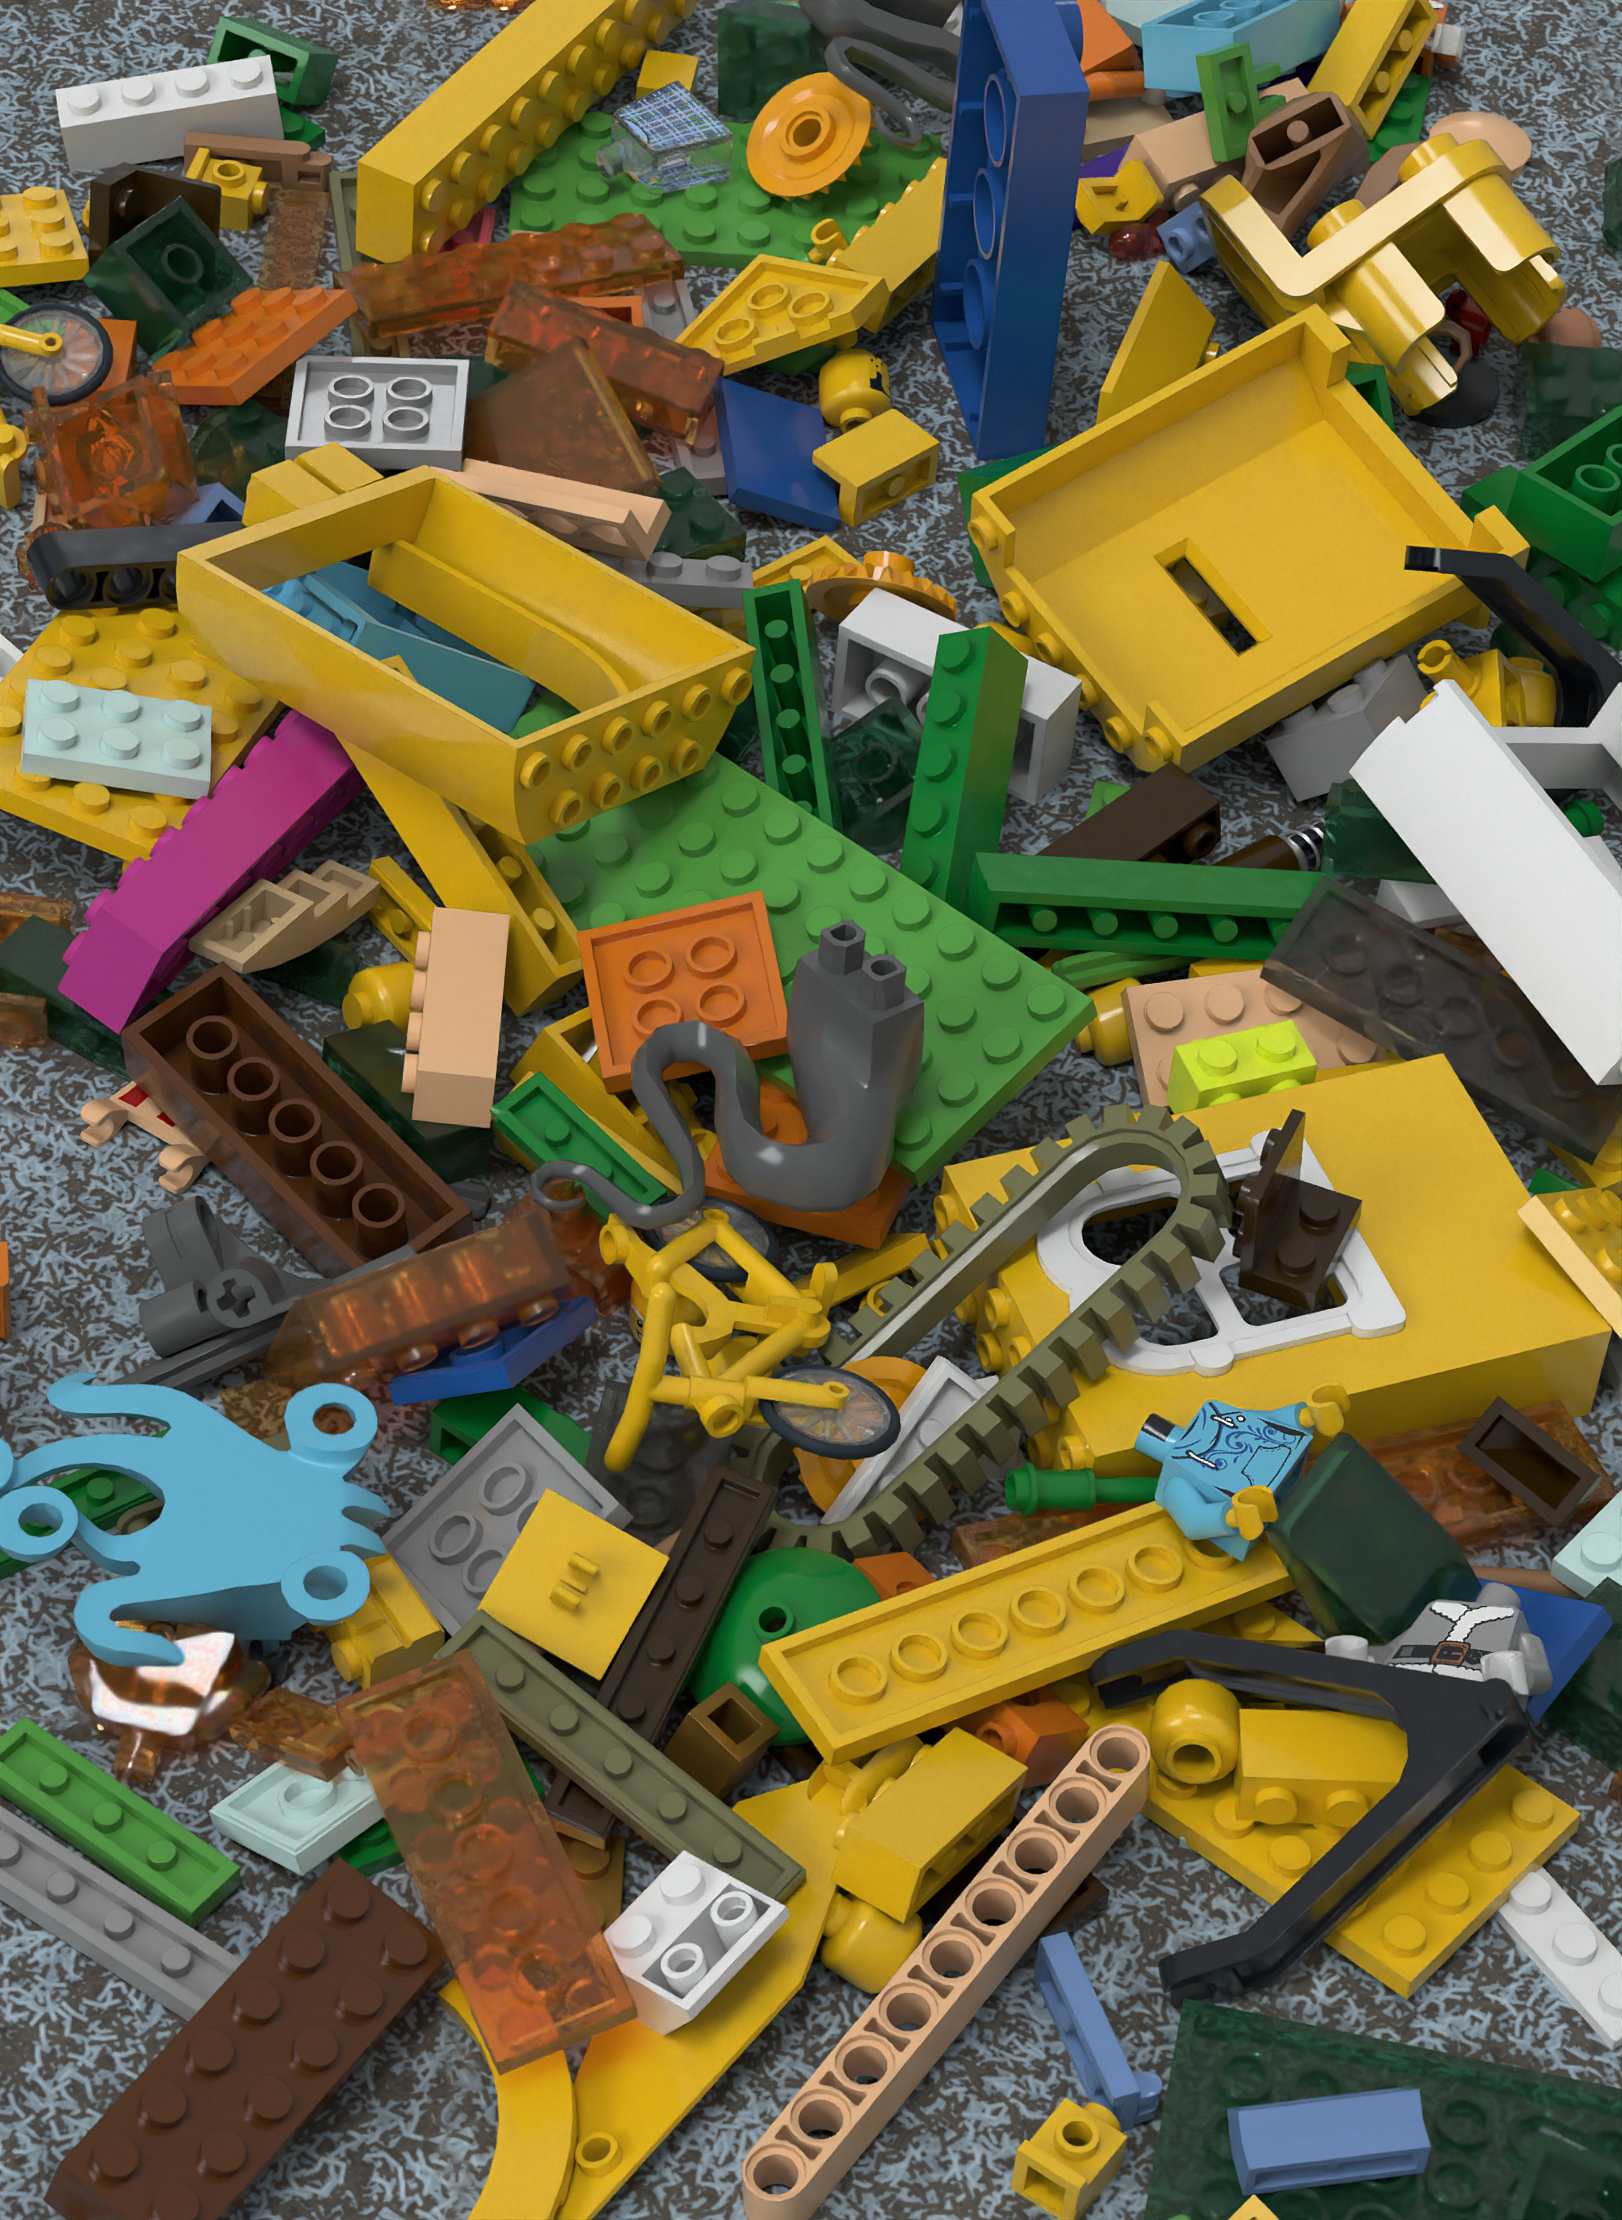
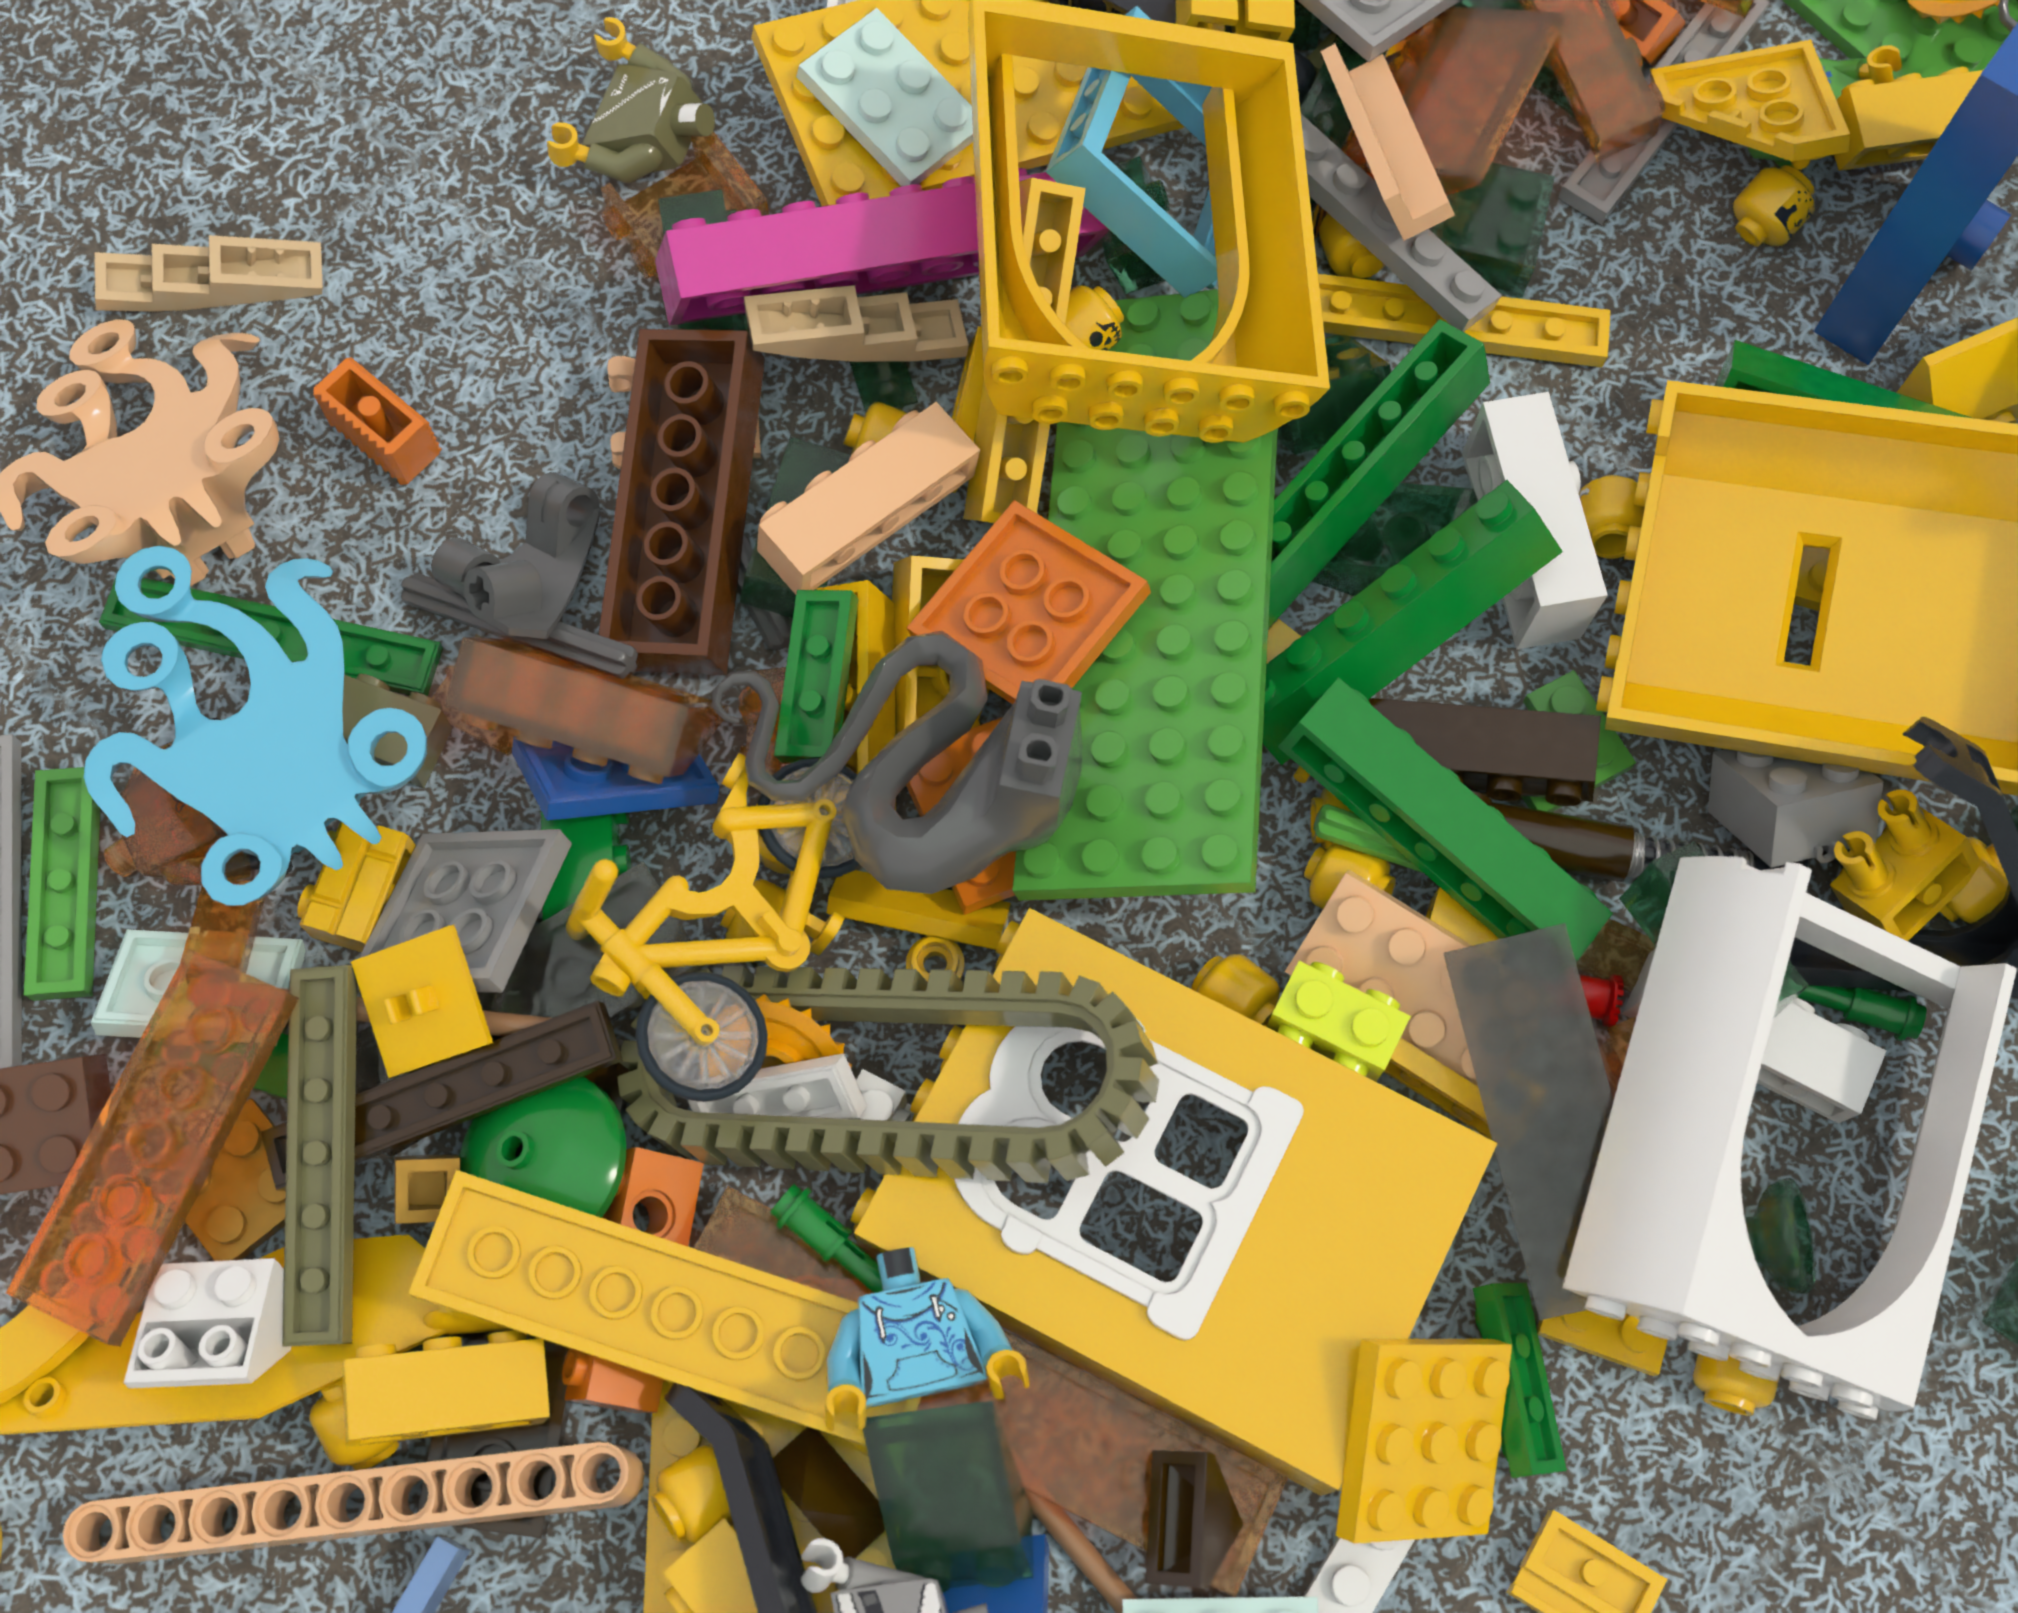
camera: 50 degrees right, 25 degrees up
blue tile [712,378,840,532] -> none
light orange gear [805,551,958,623] -> none
yellow panel [812,409,940,528] -> none
dark brown bracket [1232,1109,1362,1312] -> none

